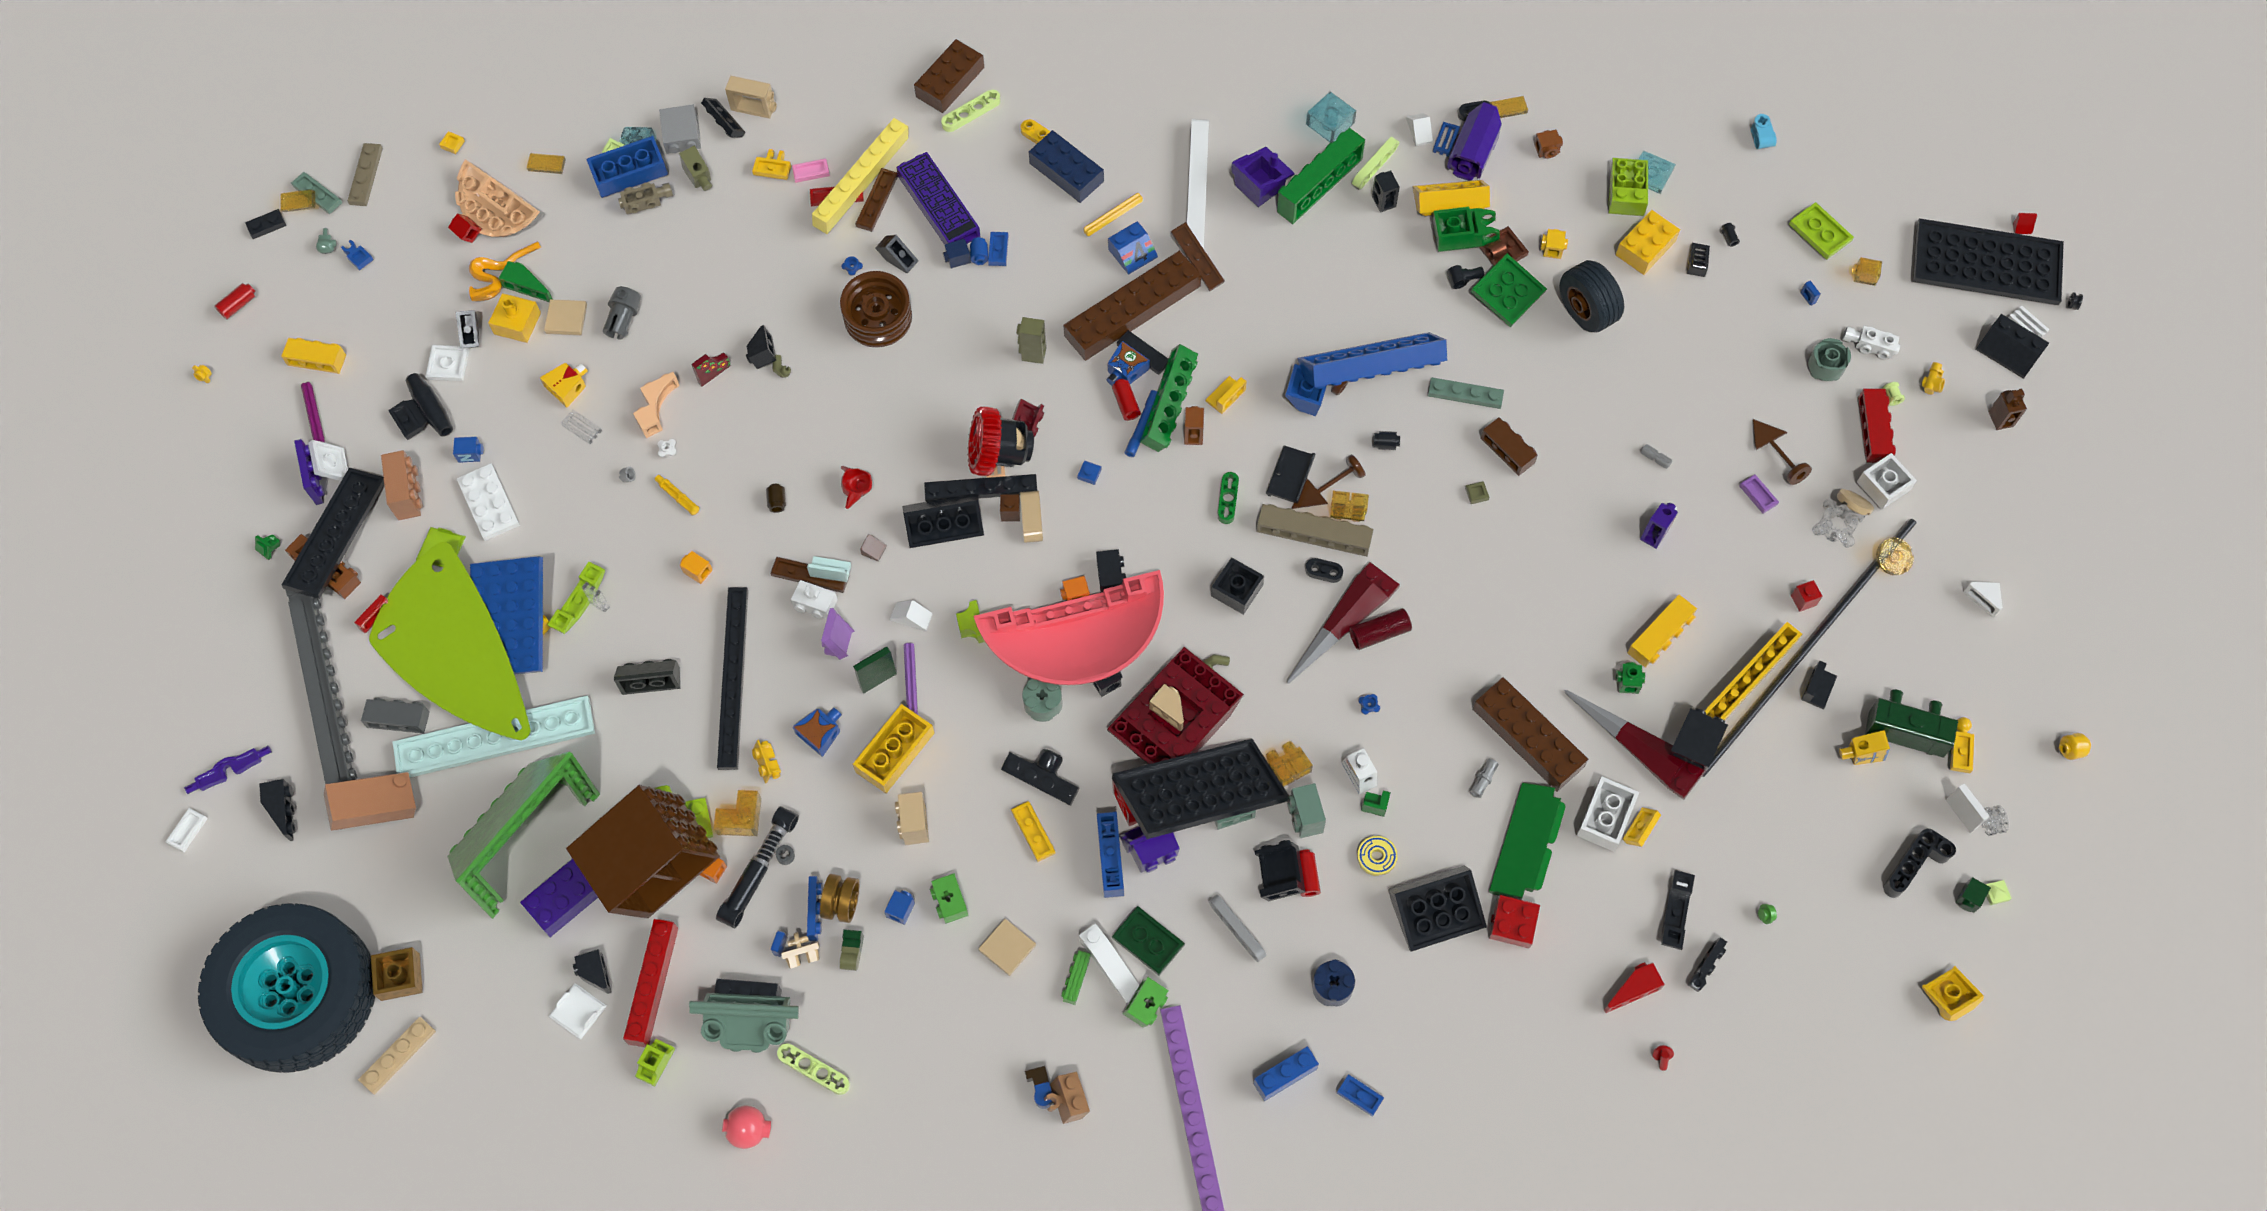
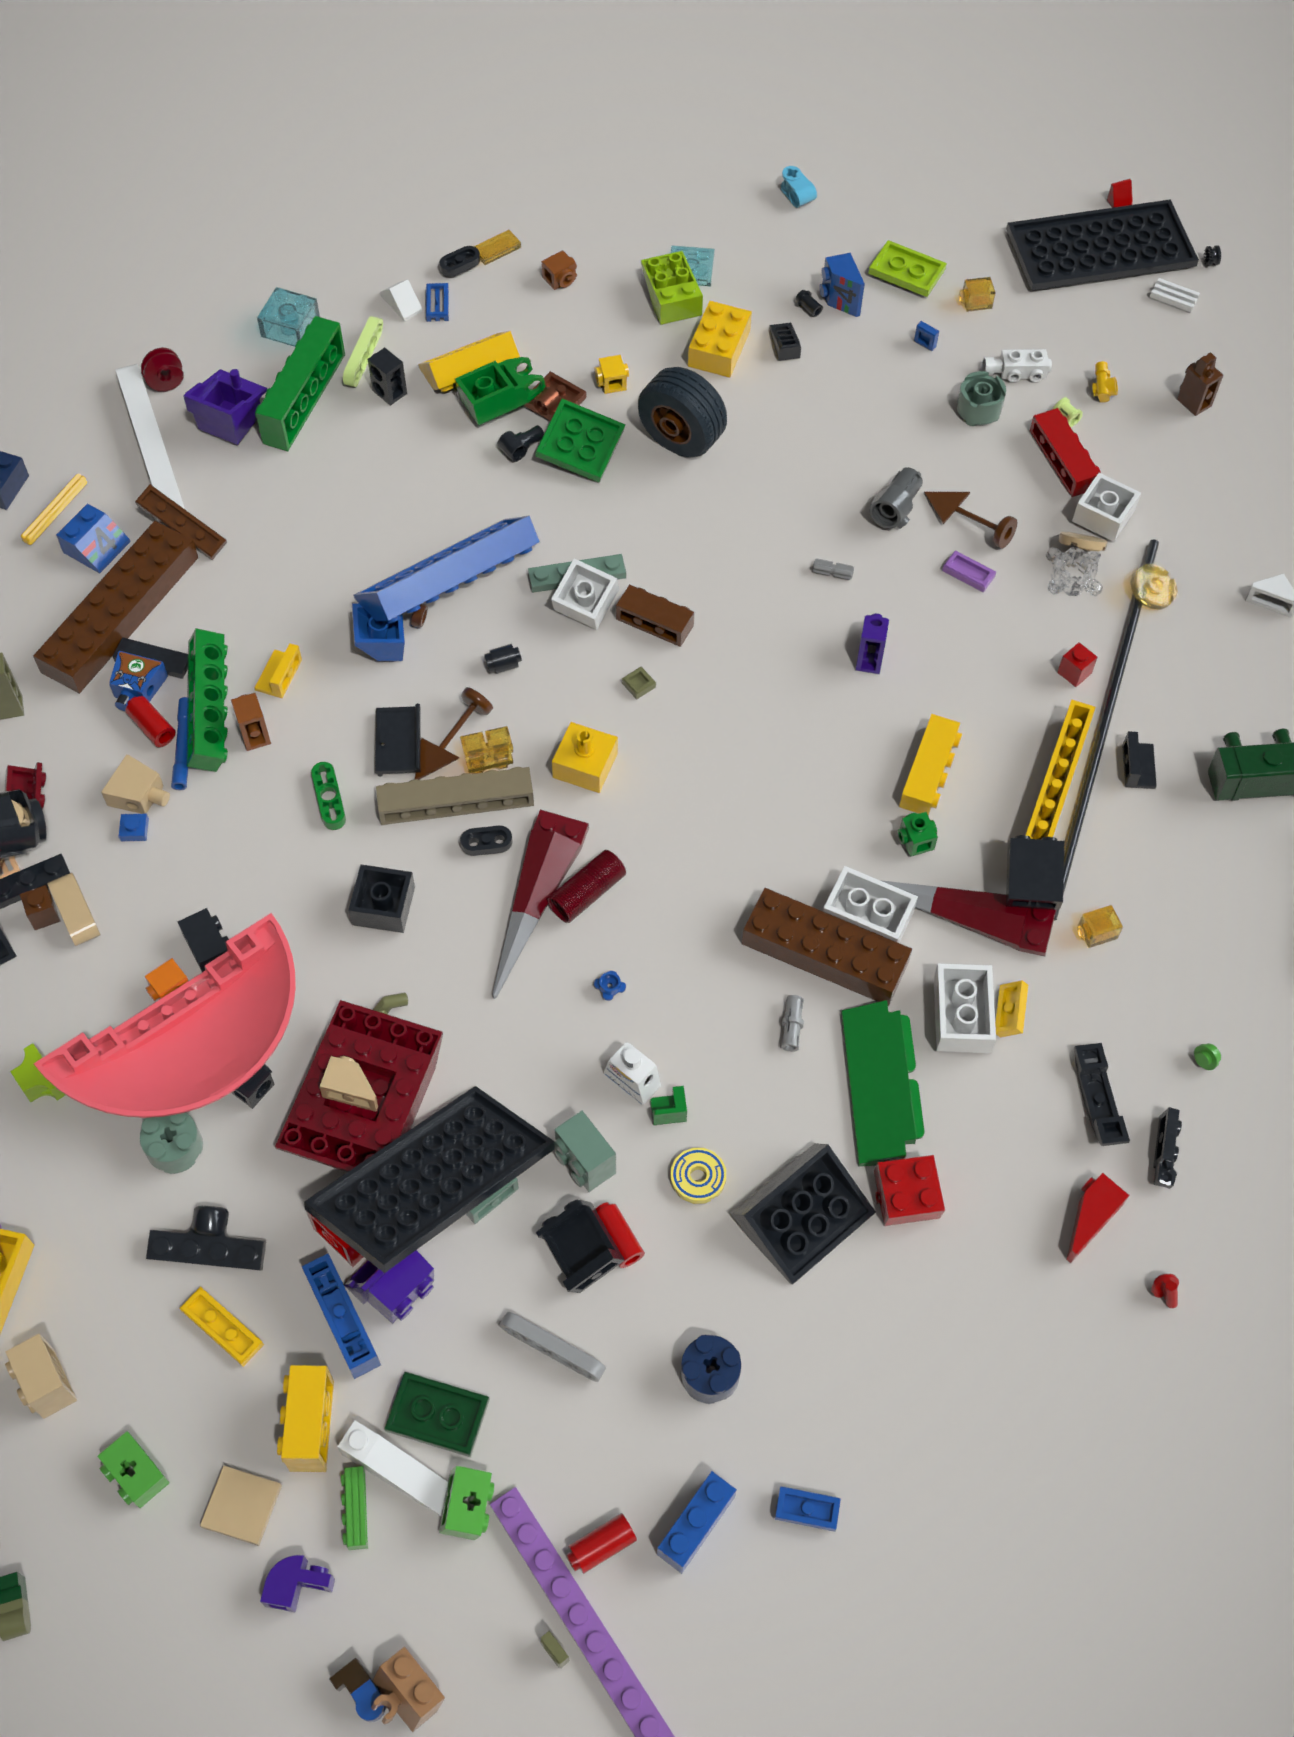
camera: 25 degrees left, 5 degrees down
blue brick [885,890,915,925] -> none
clear yellow hips [1266,741,1313,787] -> none
dark purple brick [1447,102,1502,181] -> none
yellow torso [1839,730,1890,765] -> none
black slope [1975,314,2049,379] -> none
none -> tan torso [101,754,170,814]
none -> dark red piece [141,347,184,391]
none -> dark purple brick [260,1555,335,1612]
none -> yellow brick [277,1365,334,1472]
none -> olive tile [540,1631,570,1668]
none -> white brick [551,558,619,630]
none -> yellow brick [552,722,618,793]
none -> red brick [566,1513,637,1574]
none -> blue slope [820,252,865,317]
none -> white brick [823,866,918,943]
none -> dark grey piece [869,467,923,529]
none -> clear yellow brick [1077,905,1123,948]

